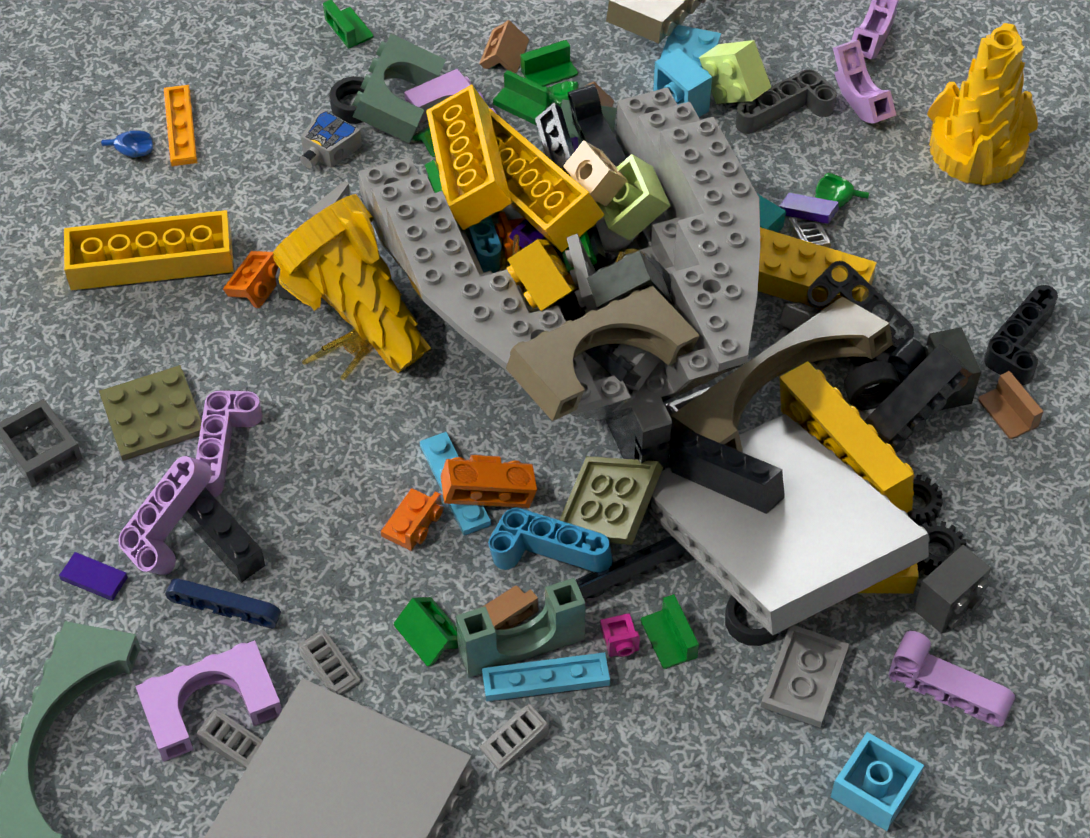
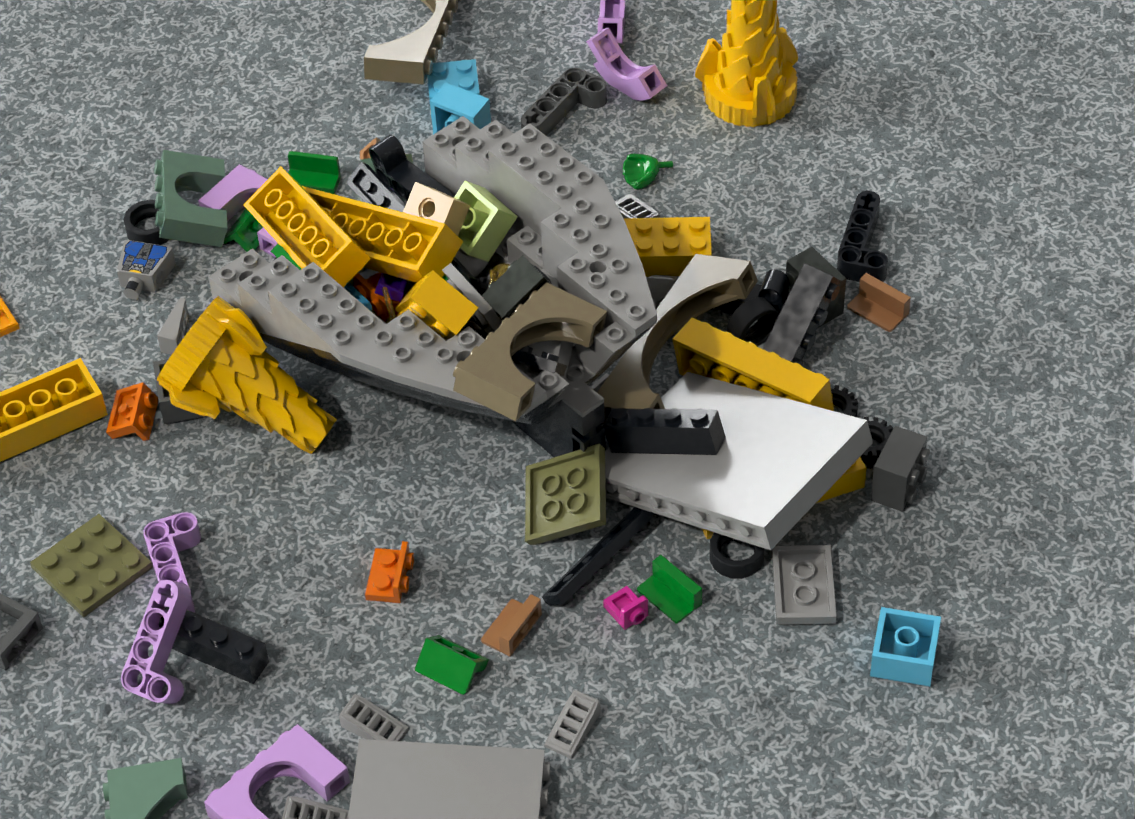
camera: 20 degrees left, 5 degrees down
dark purple tile [59,552,128,601] -> none
dark blue beam [165,578,281,629] -> none
clear yellow plant [302,329,371,380] -> none
green panel [323,0,373,49] -> none
medium azure plate [420,432,491,536] -> none
orange piece [440,455,537,508] -> none
sand green arch [456,578,586,678] -> none
medium nougat panel [479,20,529,73] -> none
medium azure plate [482,652,610,702] -> none
dark azure beam [488,508,613,572] -> none
green panel [520,40,578,87] -> none
green piece [545,81,579,107] -> none
yellowish green brick [699,40,771,104] -> none
tile [779,193,839,224] -> none
black beam [806,261,914,346] -> none
lavender beam [889,631,1015,727] -> none

